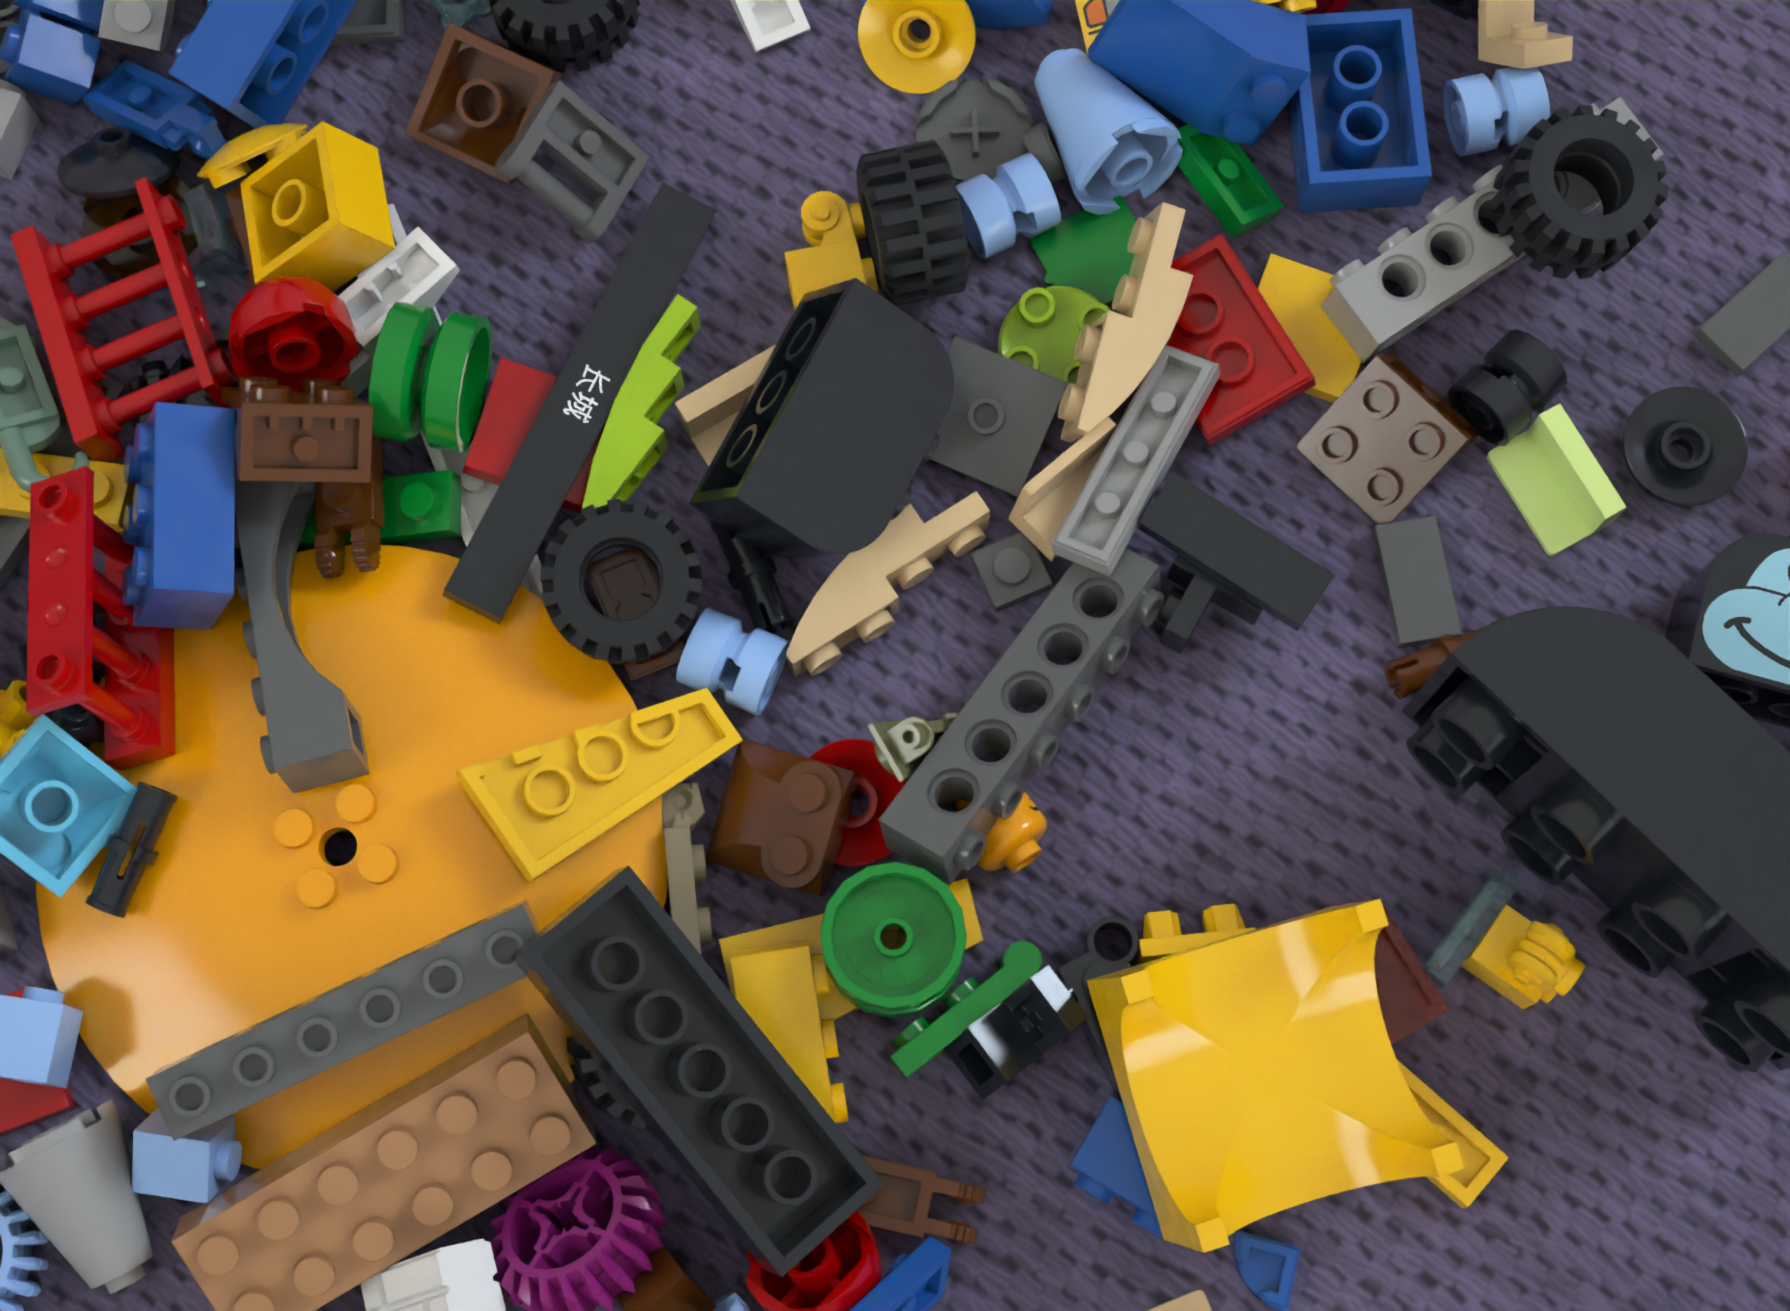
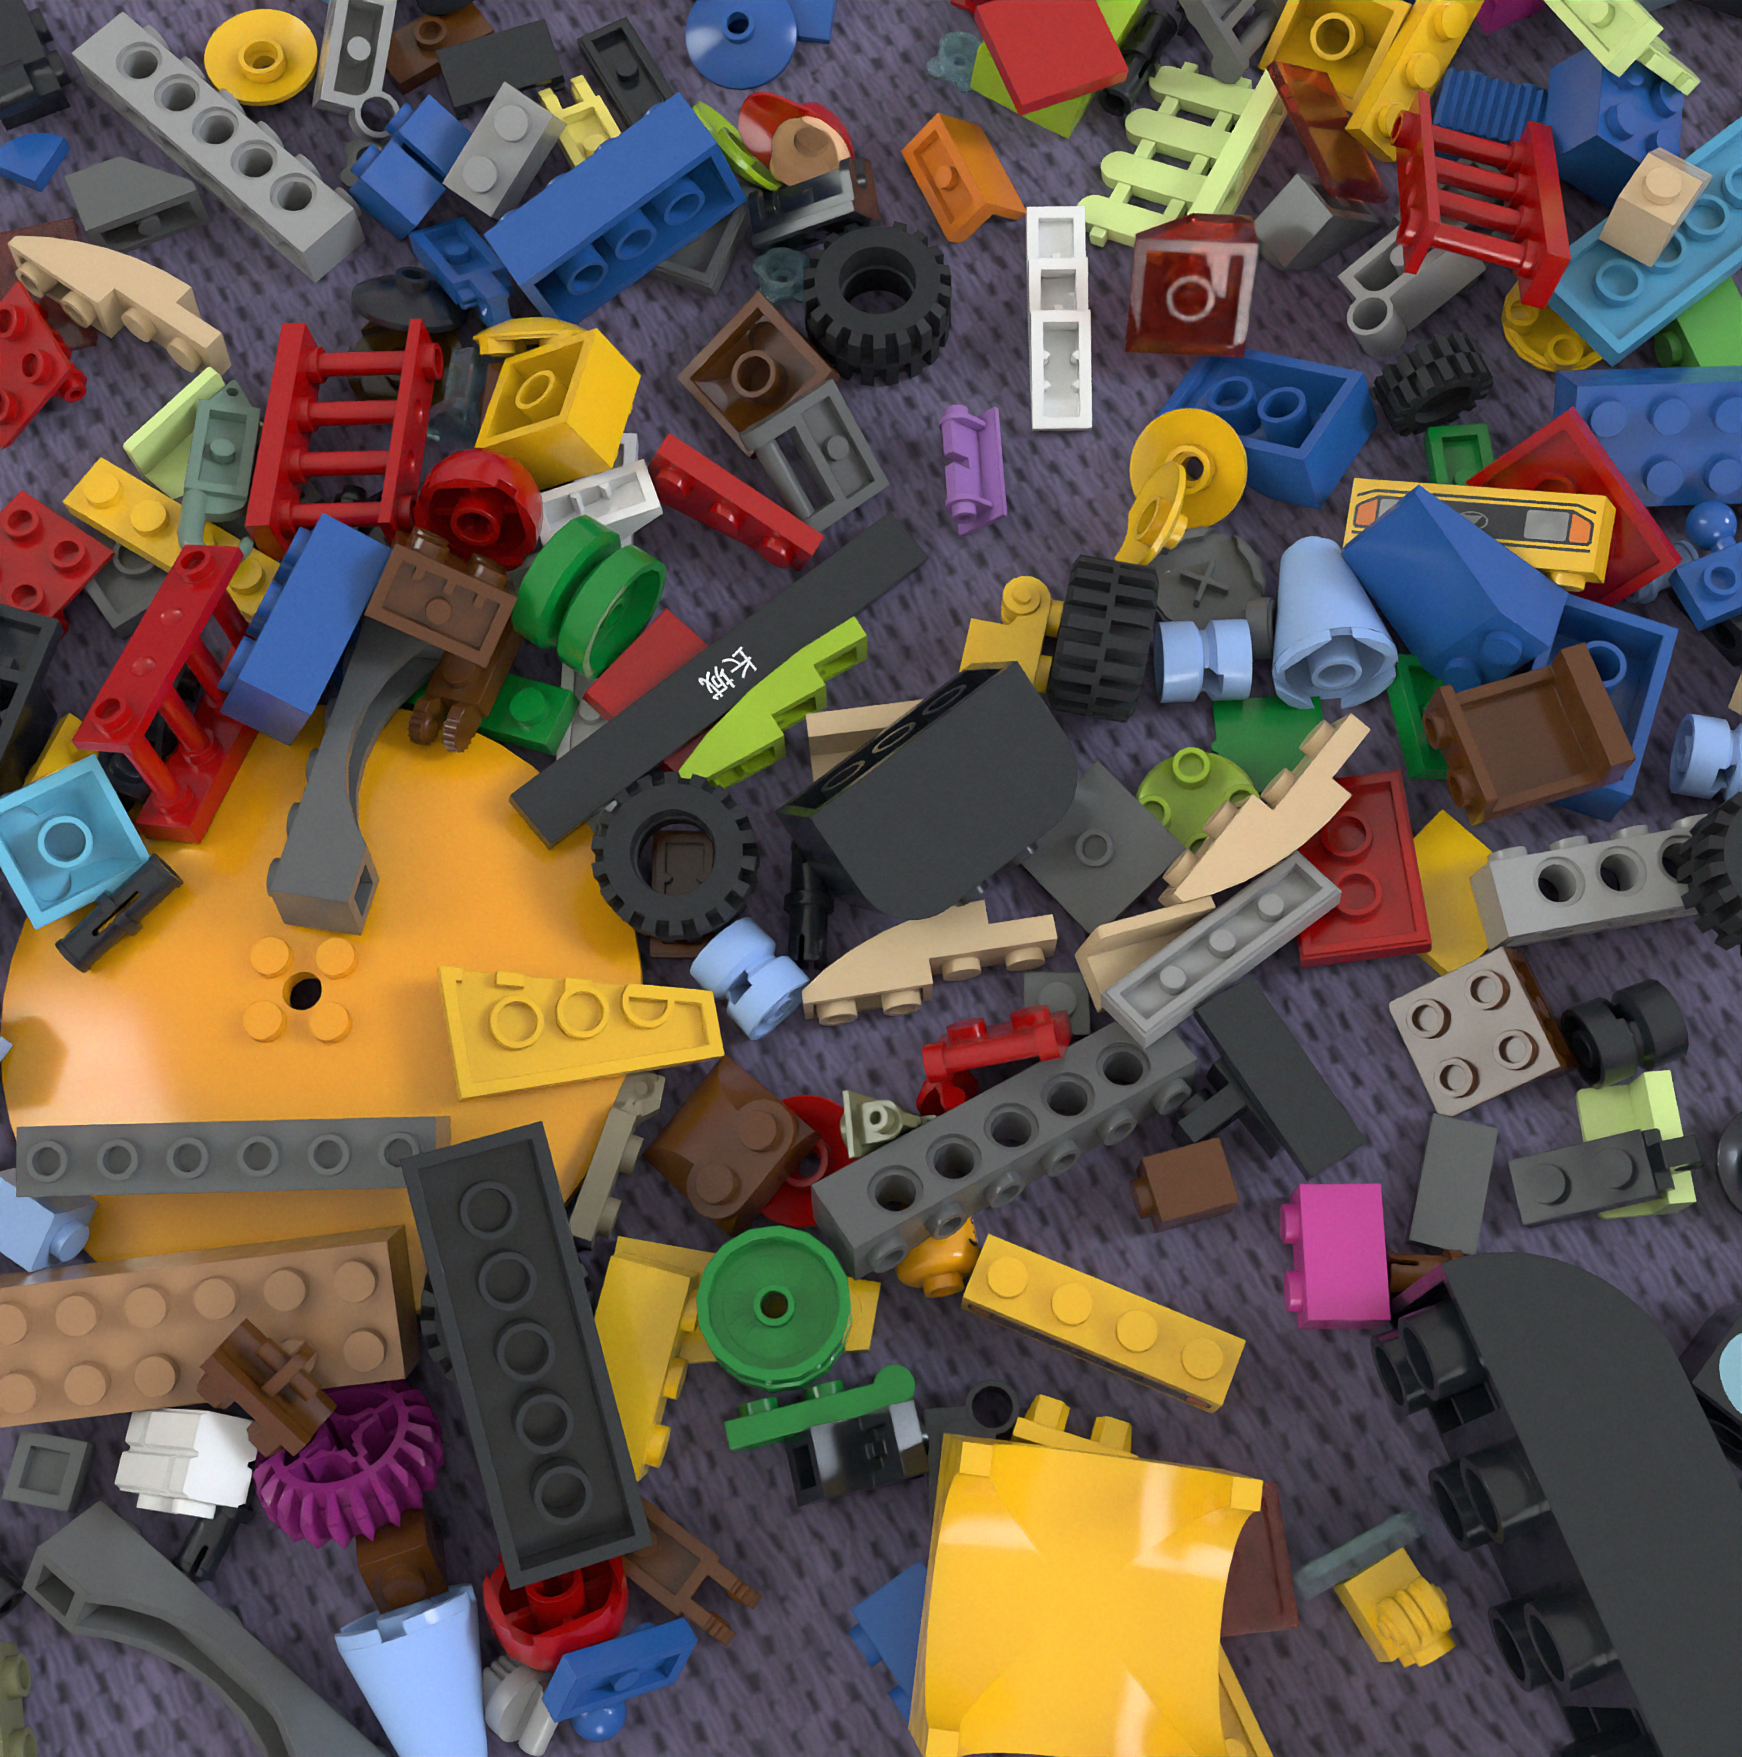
camera: 25 degrees right, 5 degrees down
none -> reddish brown hips [197,1318,338,1457]
none -> red wing [647,433,825,571]
none -> red plate [916,1070,978,1116]
none -> red plate [922,1005,1073,1084]
none -> medium lavender hinge [939,405,1007,536]
none -> yellow brick [961,1234,1246,1414]
none -> yellow dish [1115,461,1188,566]
none -> reddish brown brick [1130,1137,1240,1233]
none -> dark pink brick [1279,1184,1391,1329]
none -> reddish brown panel [1423,642,1636,826]
none -> black hinge [1508,1128,1708,1228]

